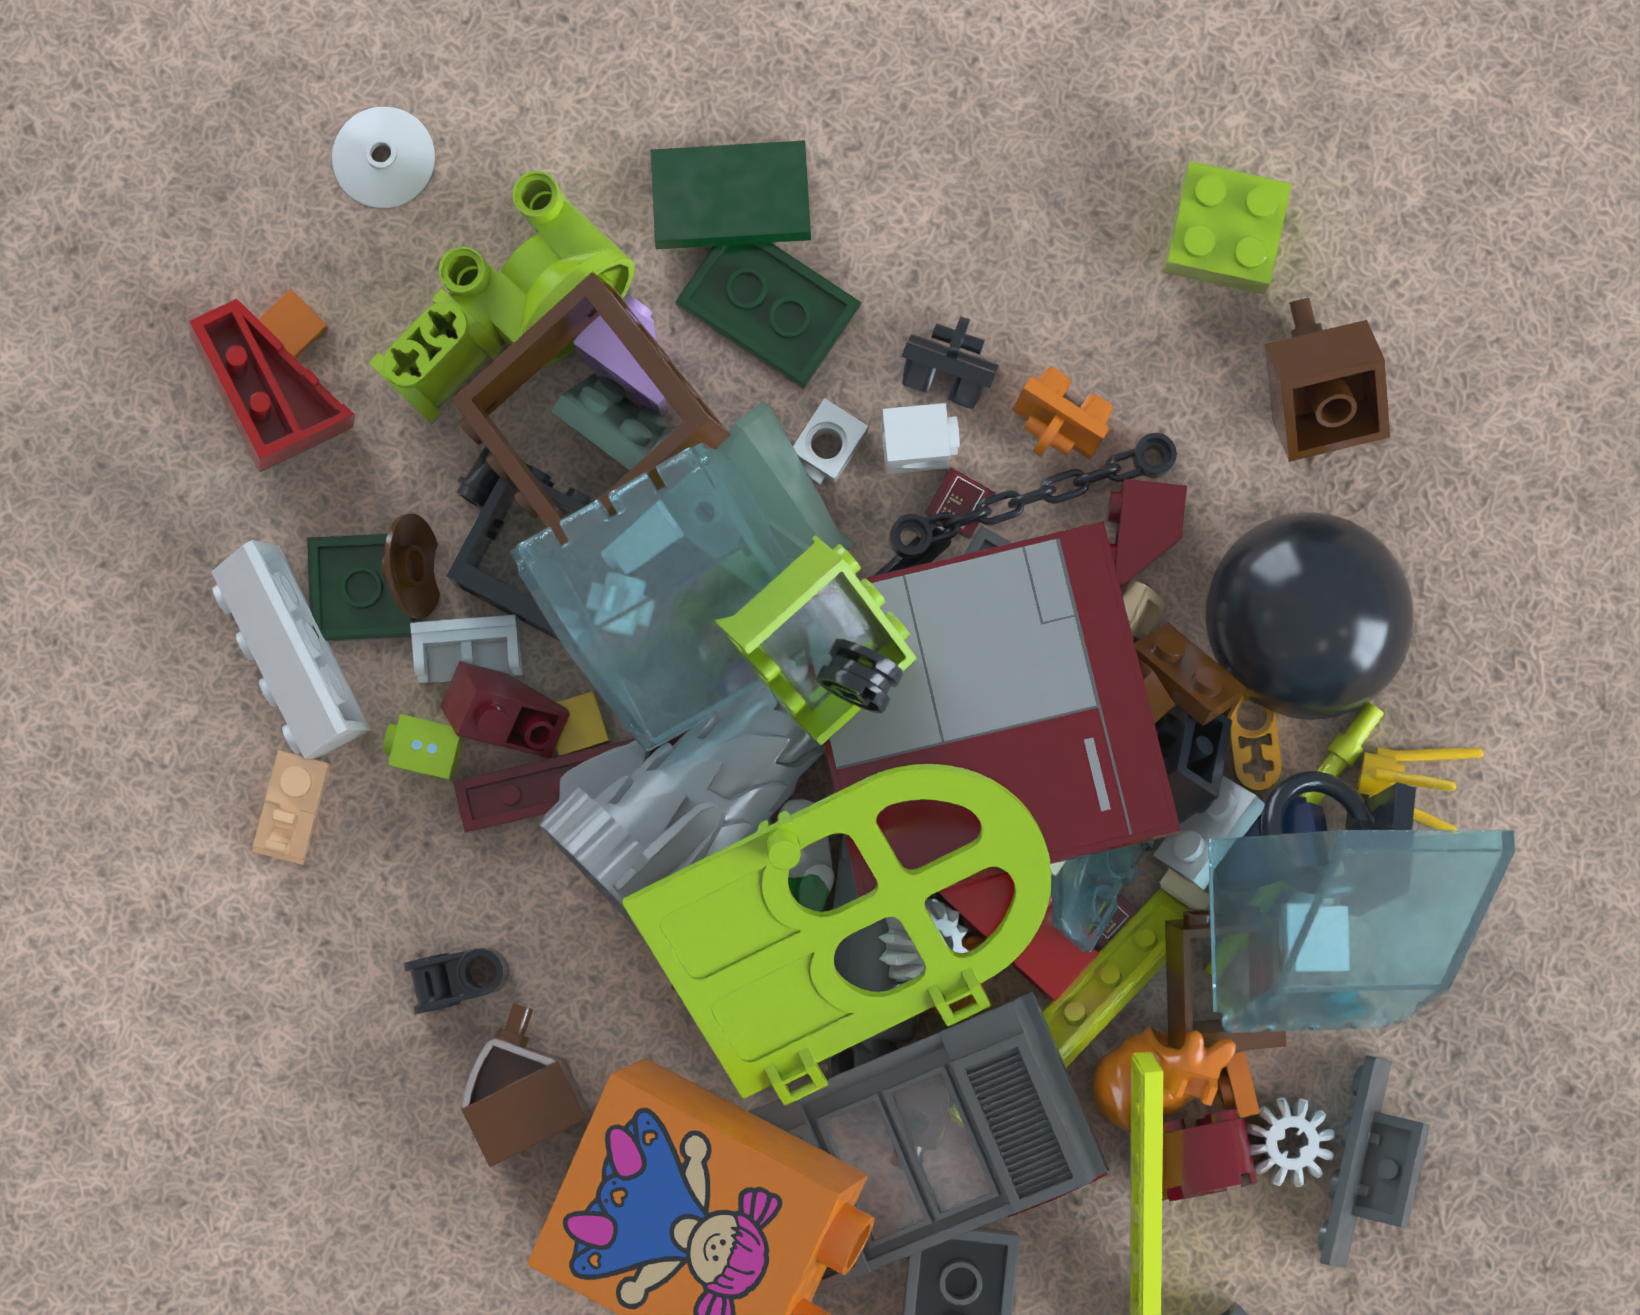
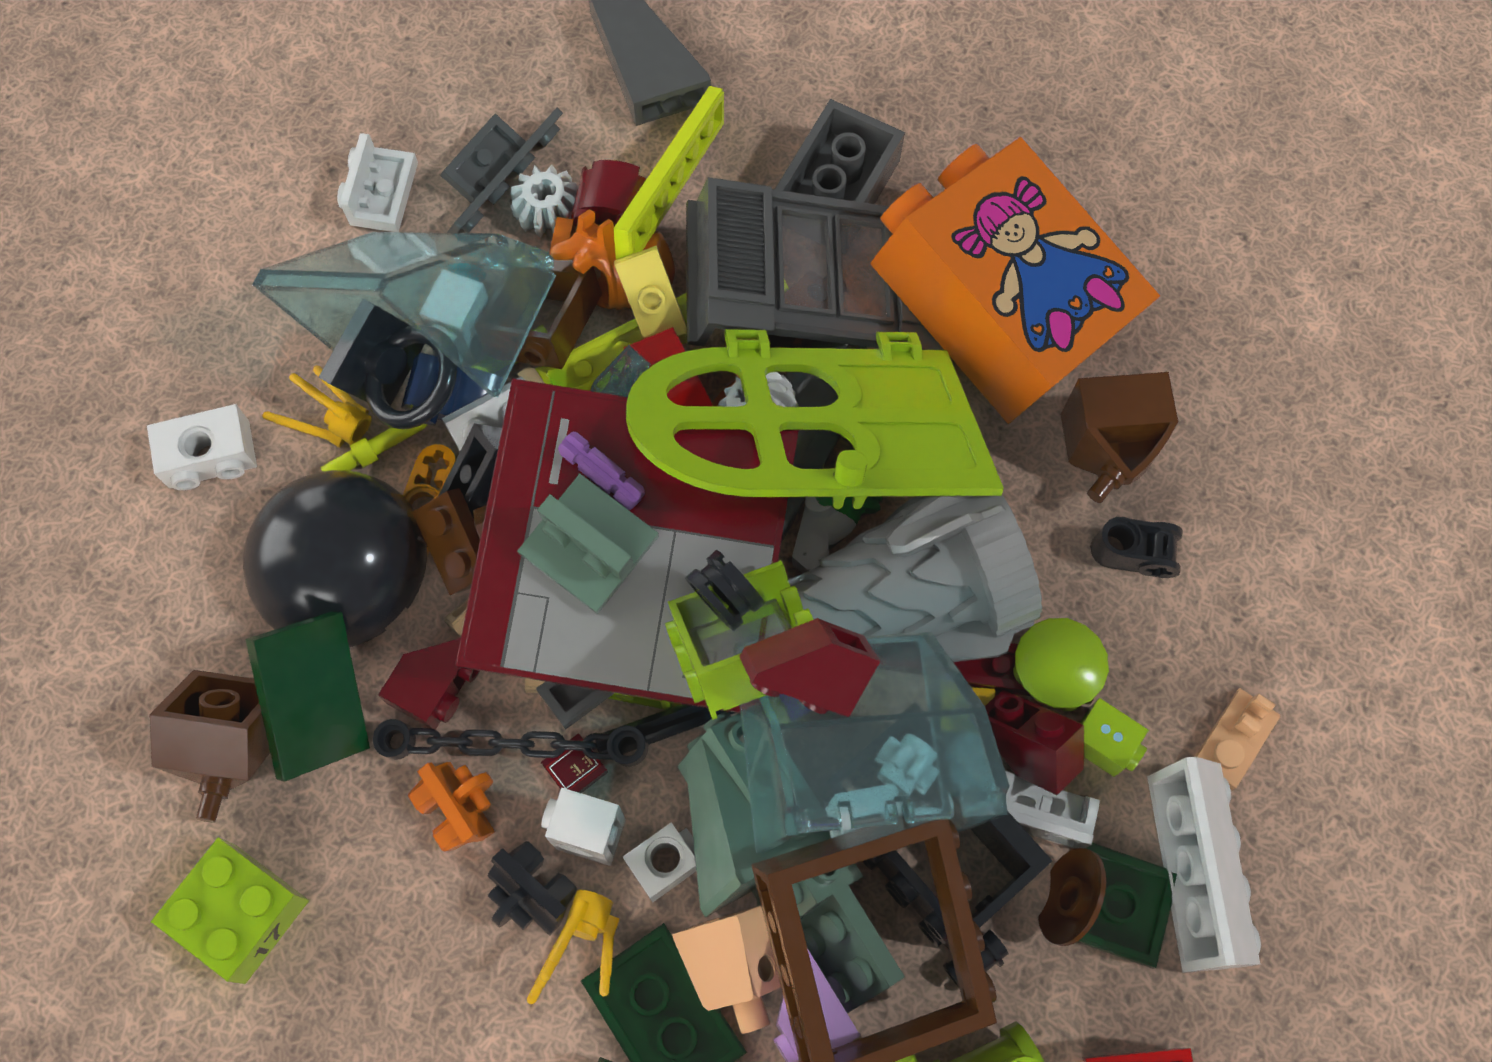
camera: 160 degrees left, 15 degrees down
none -> white brick [147,404,257,490]
none -> dark green tile [245,611,370,782]
none -> white bracket [337,133,418,233]
none -> sand green bracket [517,474,659,614]
none -> yellow plant [527,889,620,1004]
none -> medium lavender axle [558,431,645,510]
none -> light yellow plate [614,245,687,339]
none -> light nougat torso [672,905,781,1034]
none -> dark red slope [739,618,881,717]
none -> lime dish [1013,618,1109,711]

